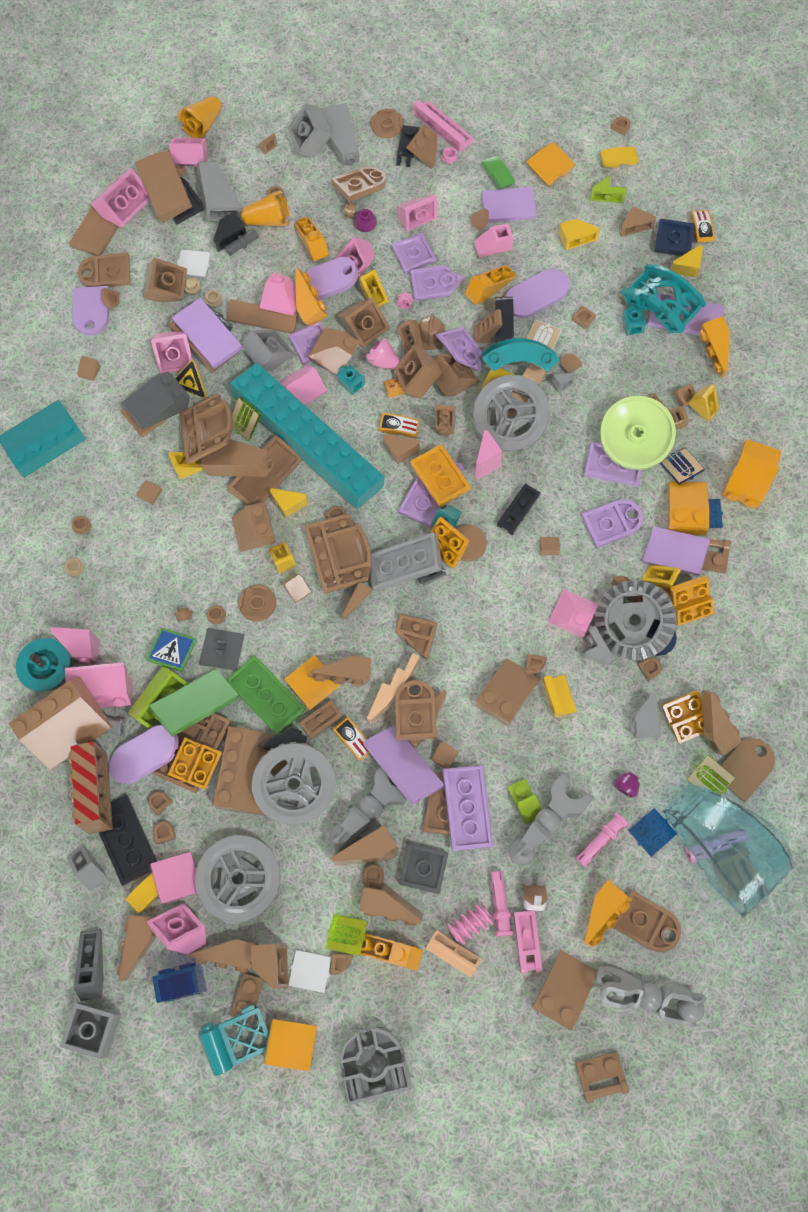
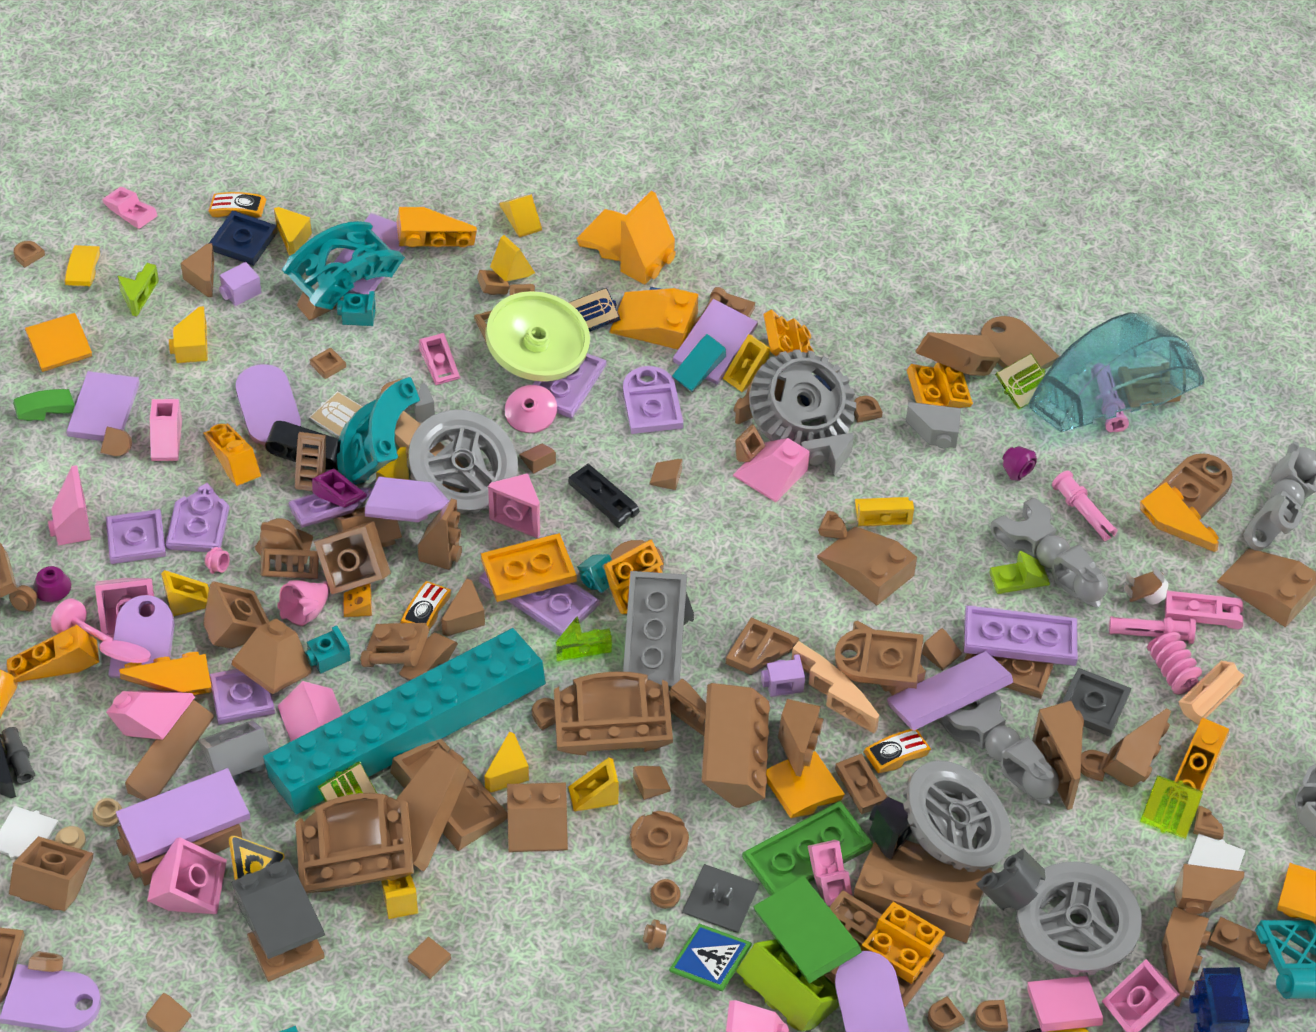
camera: 85 degrees left, 20 degrees down
clear blue piece [628,808,678,857] -> none
none -> bright pink piece [51,598,151,663]
none -> bright pink slope [102,186,158,229]
none -> lavender brick [219,262,262,306]
none -> magenta slope [312,469,367,508]
none -> medium nougat plate [360,623,430,667]
none -> lavender tile [365,477,449,522]
none -> medium nougat slope [399,632,458,681]
none -> bright pink slope [419,333,460,385]
none -> yellow slope [499,194,542,238]
none -> bright pink dish [505,385,557,433]
none -> medium nougat slope [519,443,556,474]
none -> clear neon green slope [555,616,612,662]
none -> teal slope [672,334,726,392]
none -> medium nougat slope [702,683,770,808]
none -> medium nougat slope [735,424,766,462]
none -> lavender brick [761,654,805,697]
none -> bright pink slope [808,840,852,906]
none -> dark grey cylinder [976,848,1046,911]

